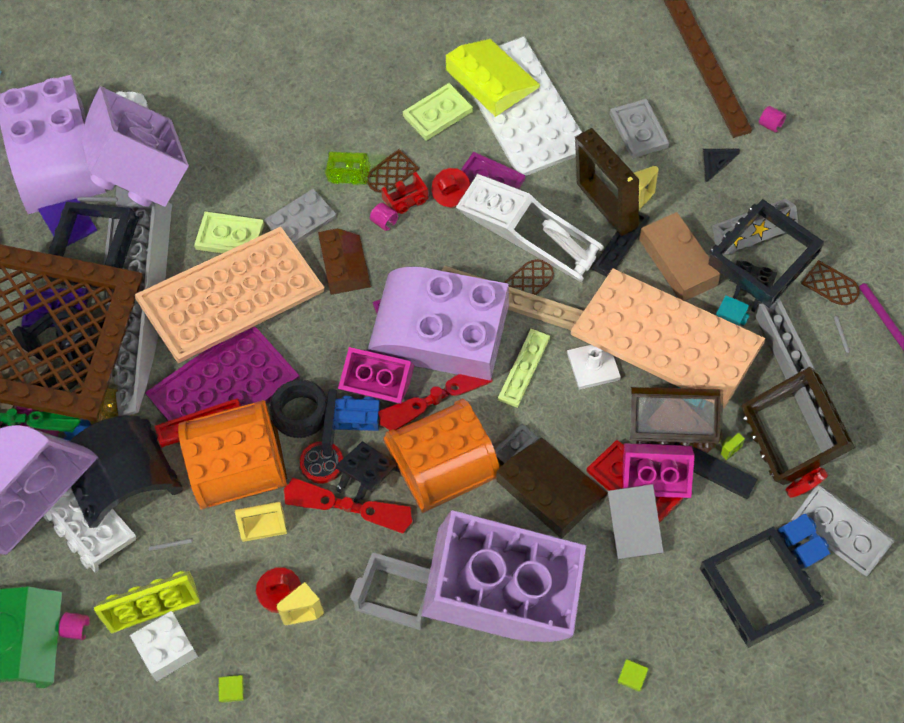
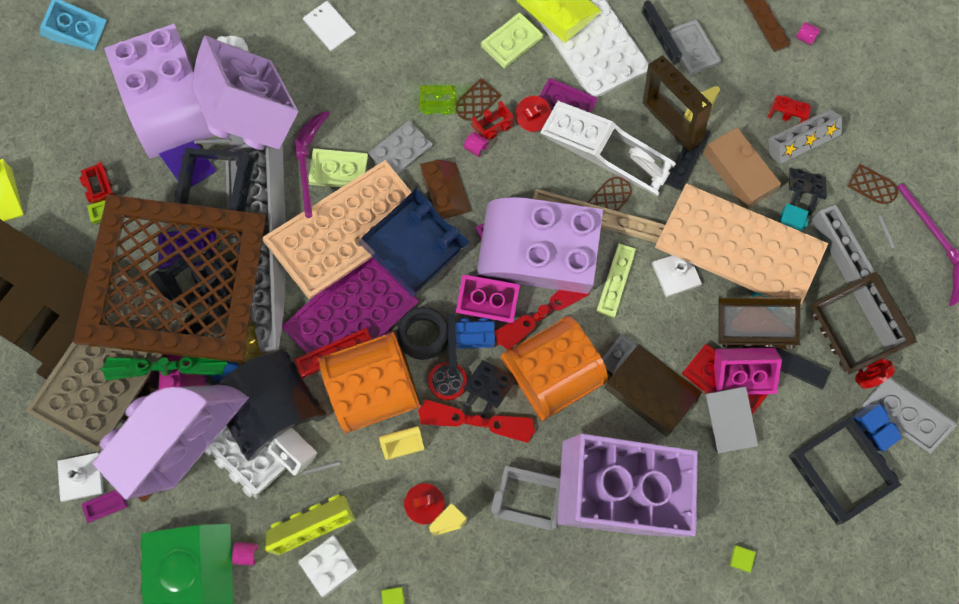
camera: 10 degrees left, 10 degrees up
black tile [703,149,740,182] -> none
black window [708,199,824,308] -> none
lime plate [720,433,745,460] -> none
none -> white brick [267,428,317,476]
none -> magenta piece [295,111,330,218]
none -> white container [303,1,356,51]
none -> dark blue piece [359,189,469,297]
none -> black tile [641,0,683,65]
none -> red window [767,95,812,124]

